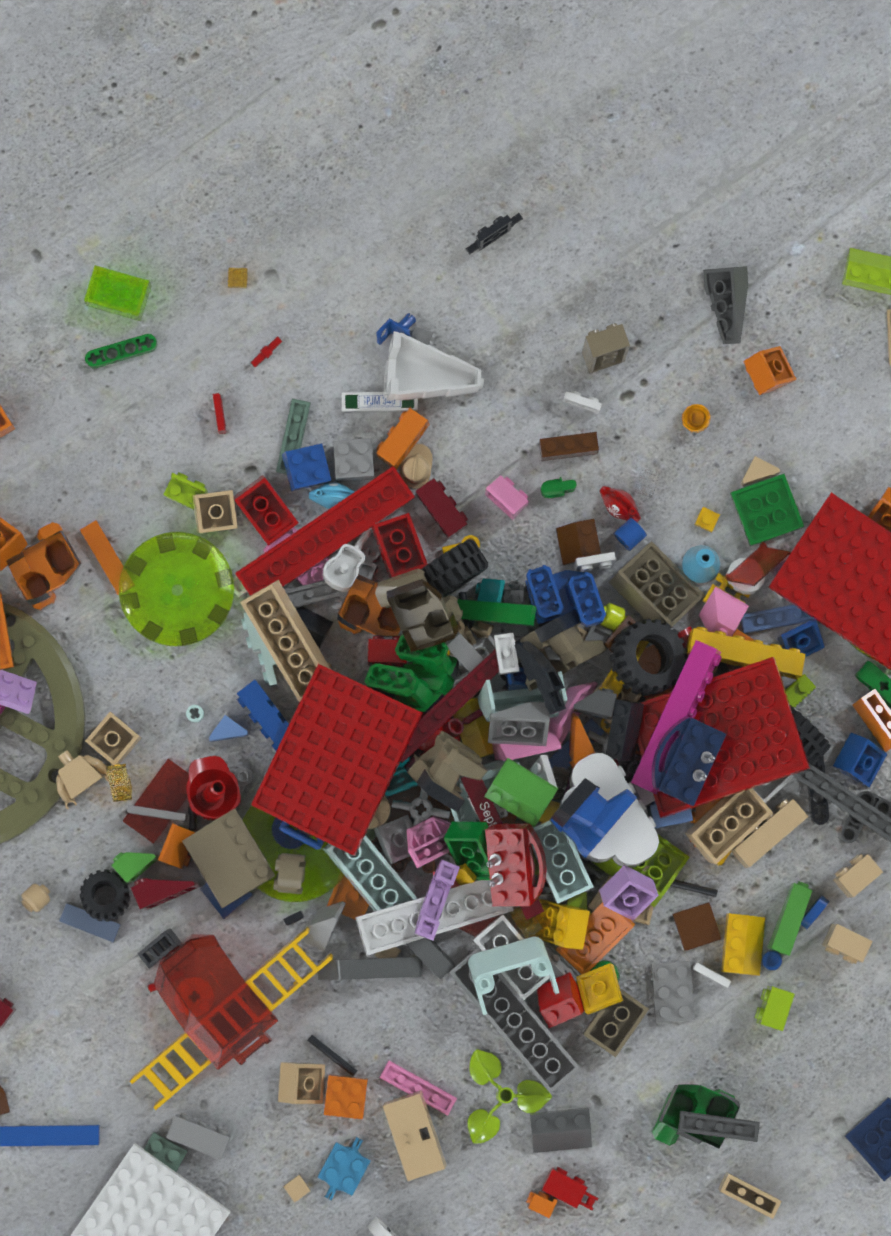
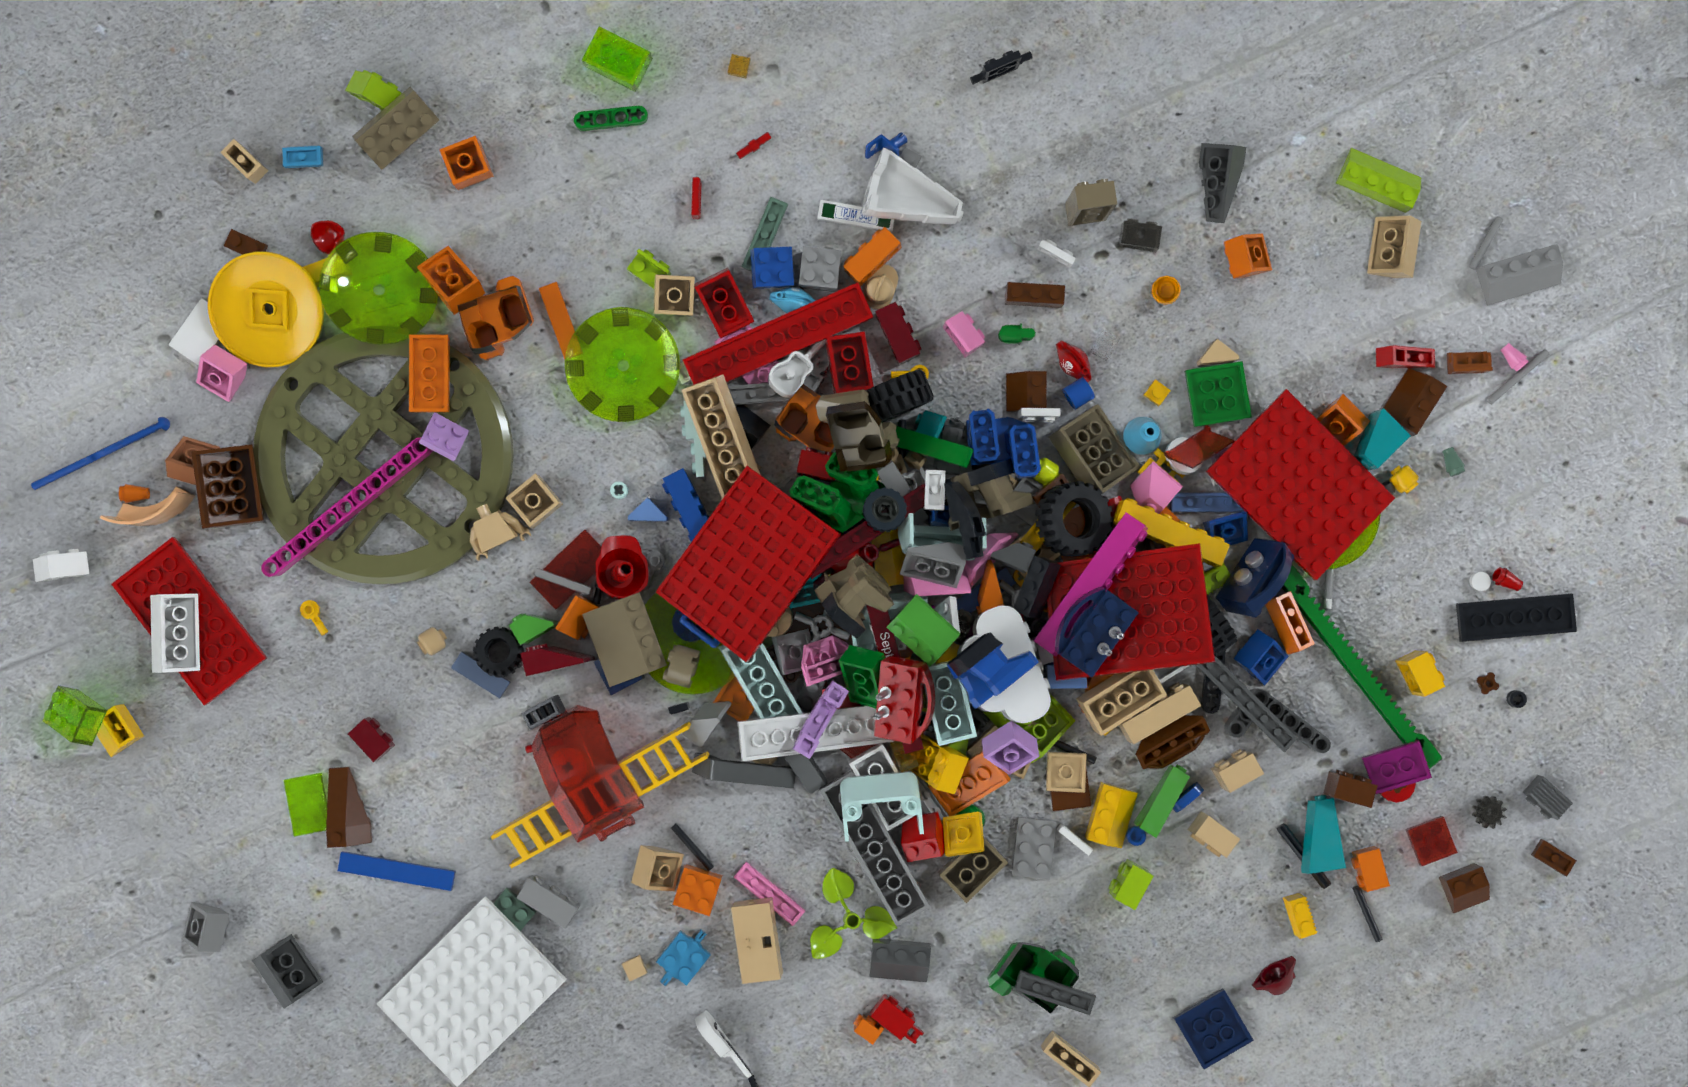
camera: 15 degrees right, 5 degrees up
clear yellow plate [106,764,132,802] -> none
yellow tile [455,864,477,886] -> none
none -> dark grey plate [796,680,826,712]
none -> black wheel [863,488,907,532]
none -> tan tile [1046,752,1087,793]
none -> clear smoke brick [1118,219,1162,253]
none -> reddish brown wedge [1135,715,1210,769]
none -> dark blue piece [1216,538,1294,618]

